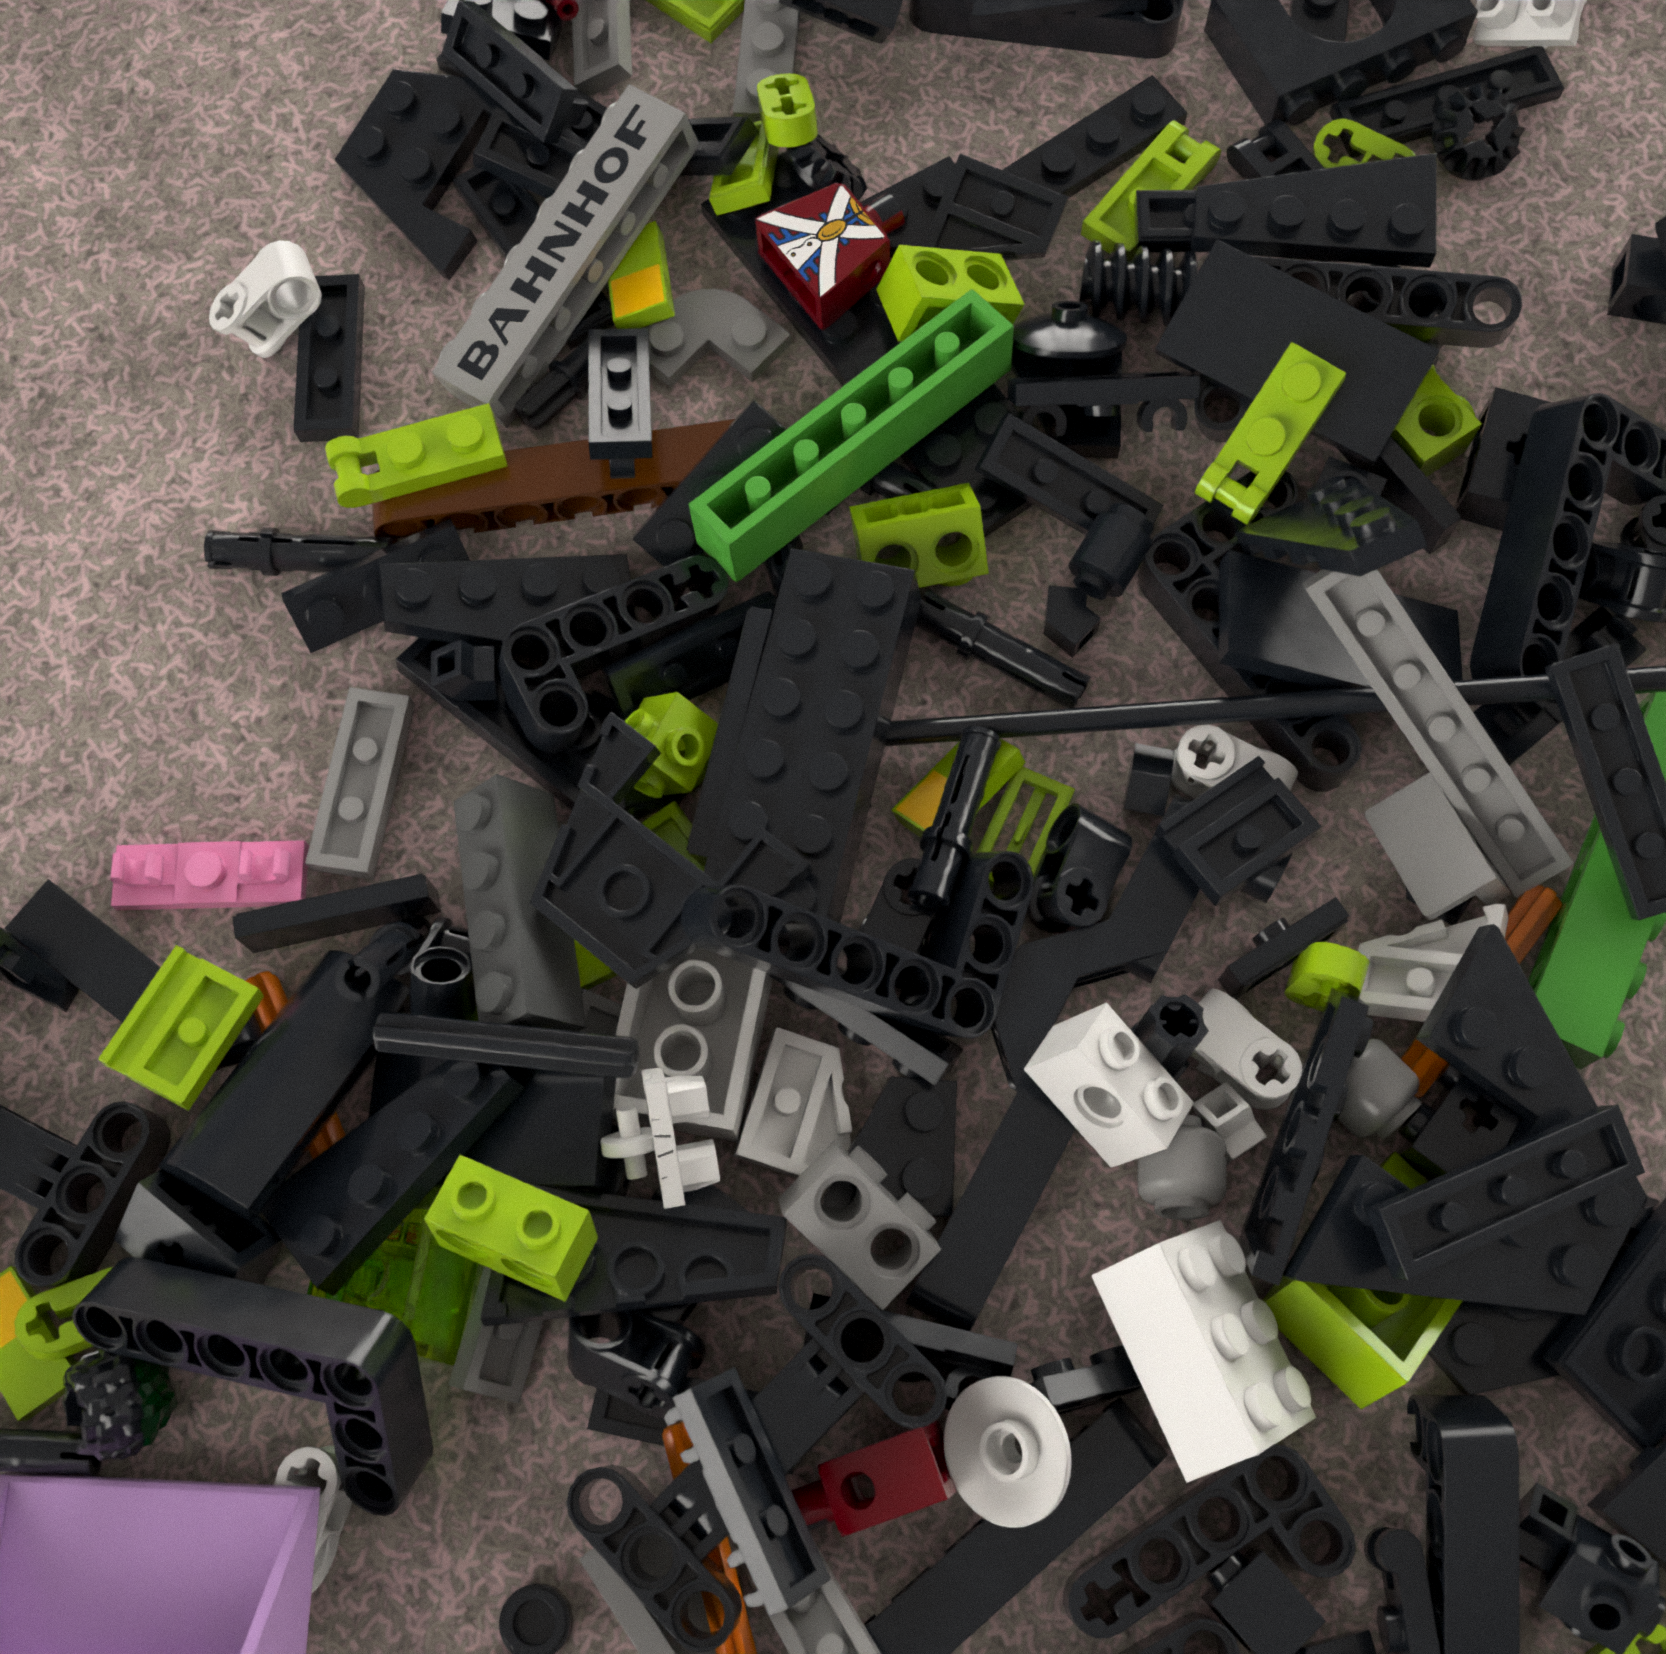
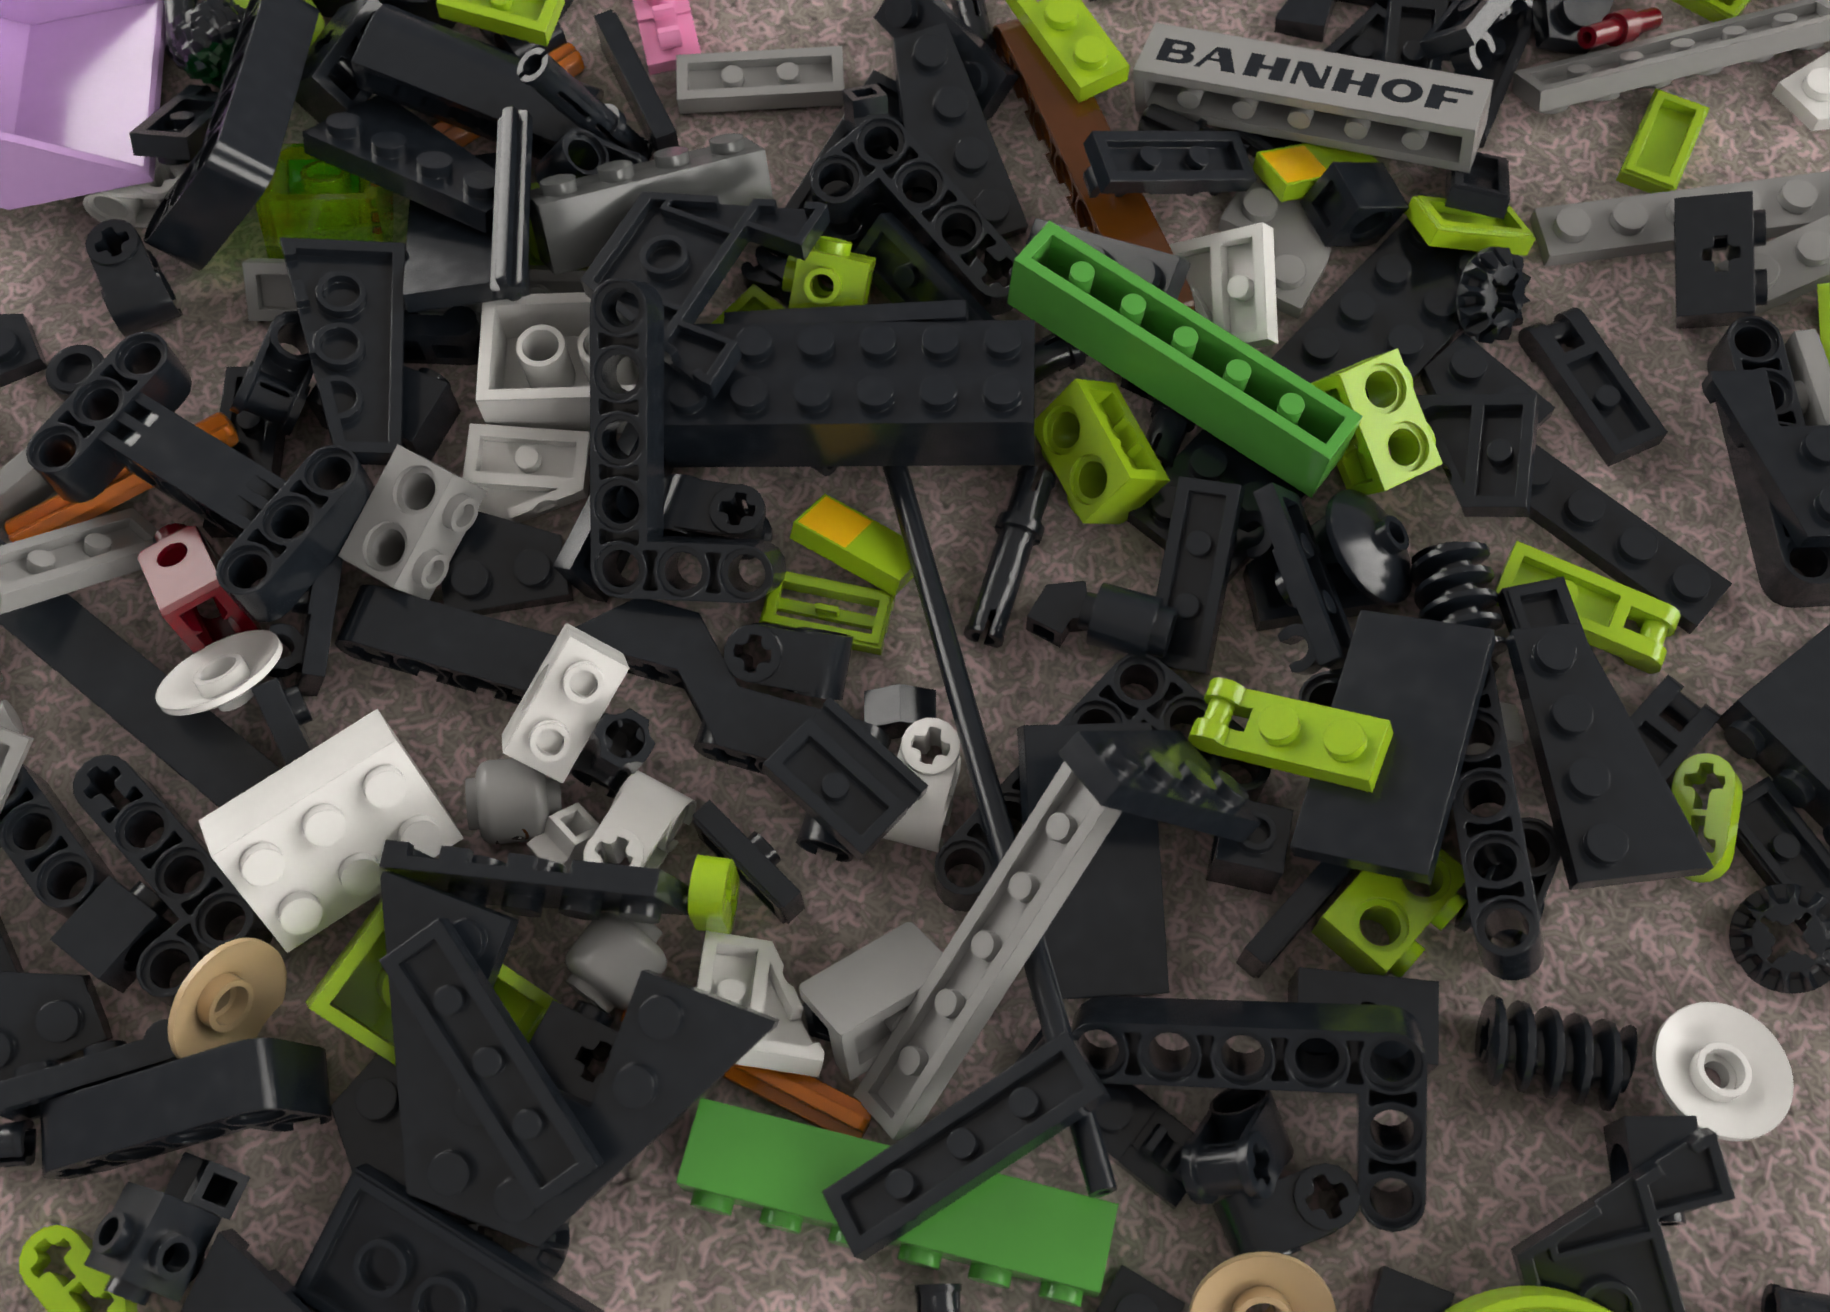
camera: 75 degrees right, 5 degrees down
lime brick [424,1155,598,1302] -> none
white hips [600,1067,720,1209] -> none
black plate [664,1367,831,1617] -> none
torso [755,183,905,331] -> none
lime beam [757,73,818,147] -> none
black pin [907,726,1001,913] -> none
none -> black piece [85,219,183,338]
none -> black plate [129,84,219,165]
none -> tan dish [168,937,287,1059]
none -> white wing [1169,222,1278,348]
none -> black brick [1300,162,1409,247]
none -> black piece [1475,994,1638,1112]
none -> black plate [1518,307,1668,467]
none -> white dish [1652,1002,1794,1141]

